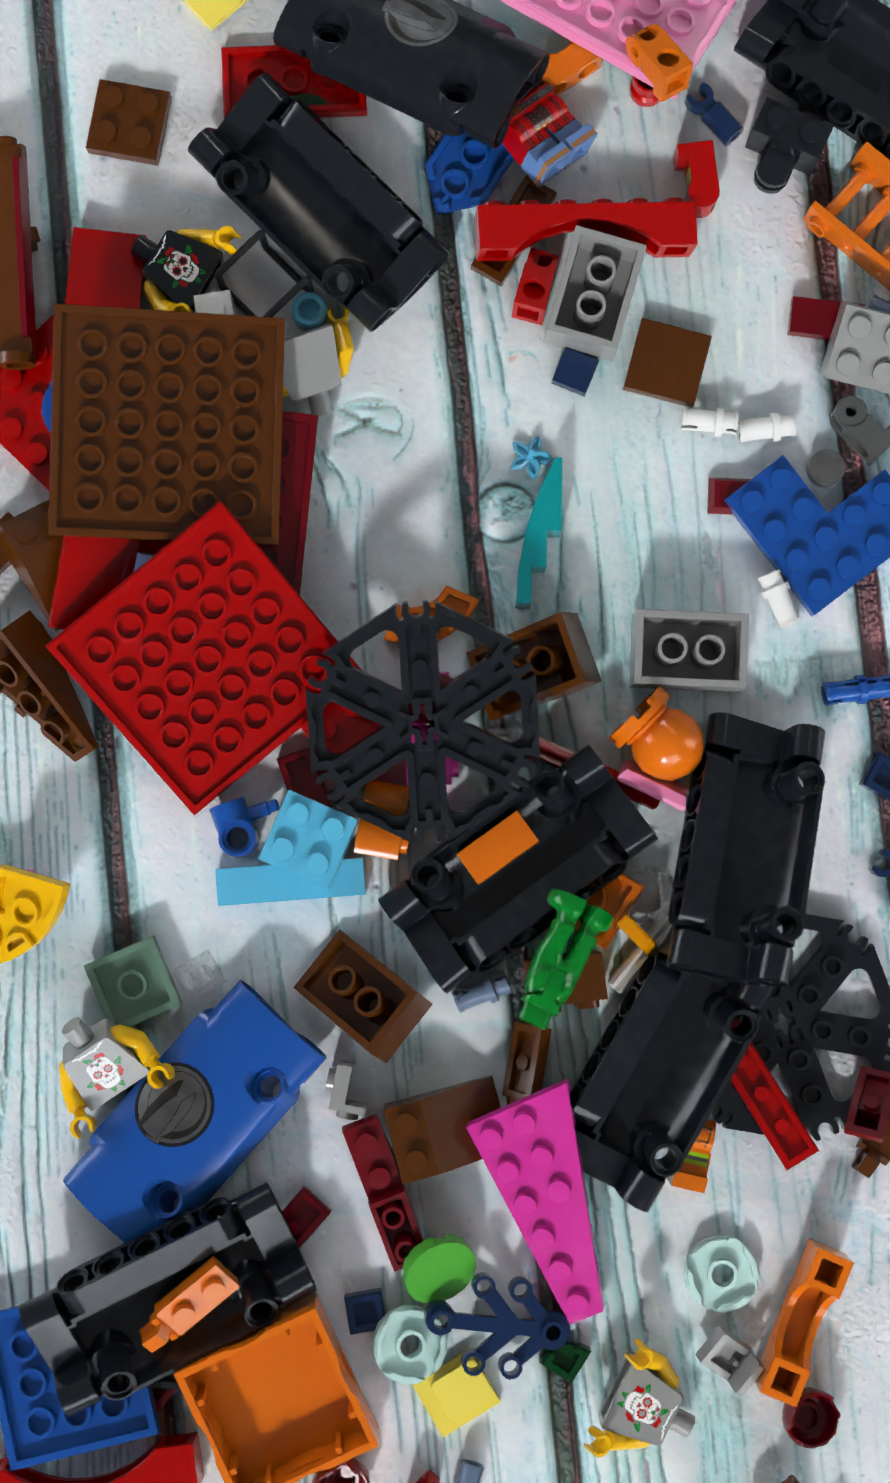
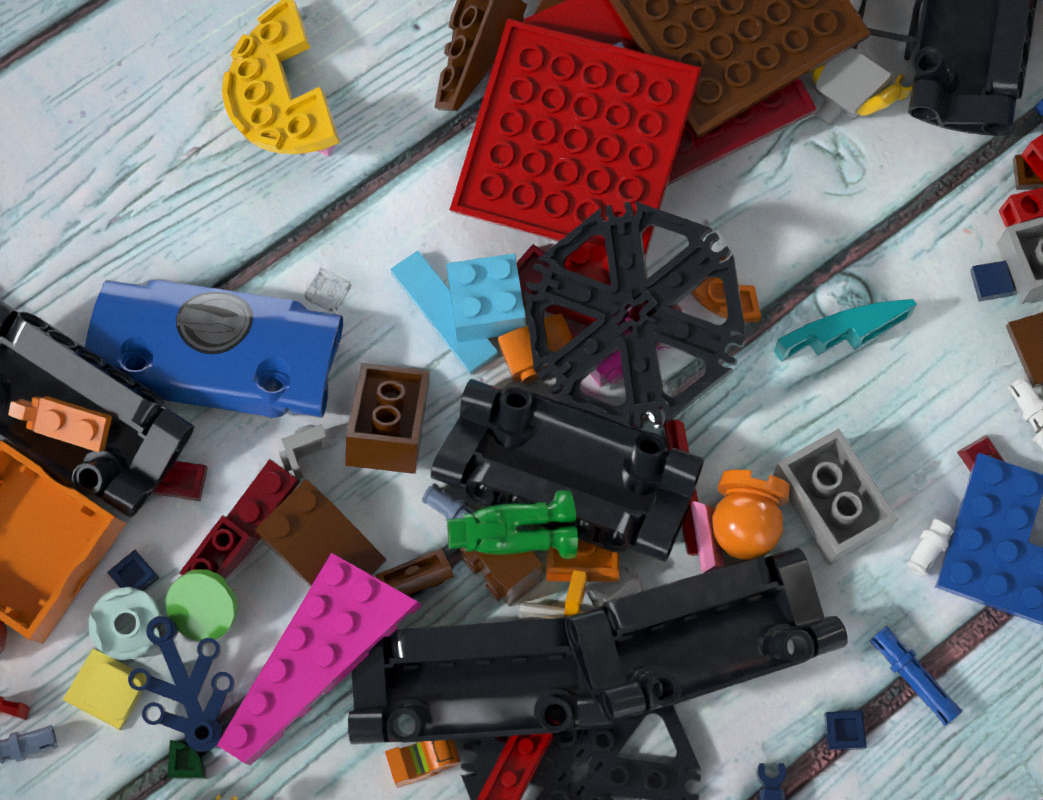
camera: 60 degrees right, 15 degrees down
torso [59,1017,175,1139] -> none
sand green plate [83,935,183,1027] -> none
blue piece [209,797,280,857] -> none
medium azure tile [291,292,328,331] -> none
orange tile [457,811,540,885] -> none
reddish brown slope [466,612,602,721] -> none
medium azure plant [510,436,553,480] -> none

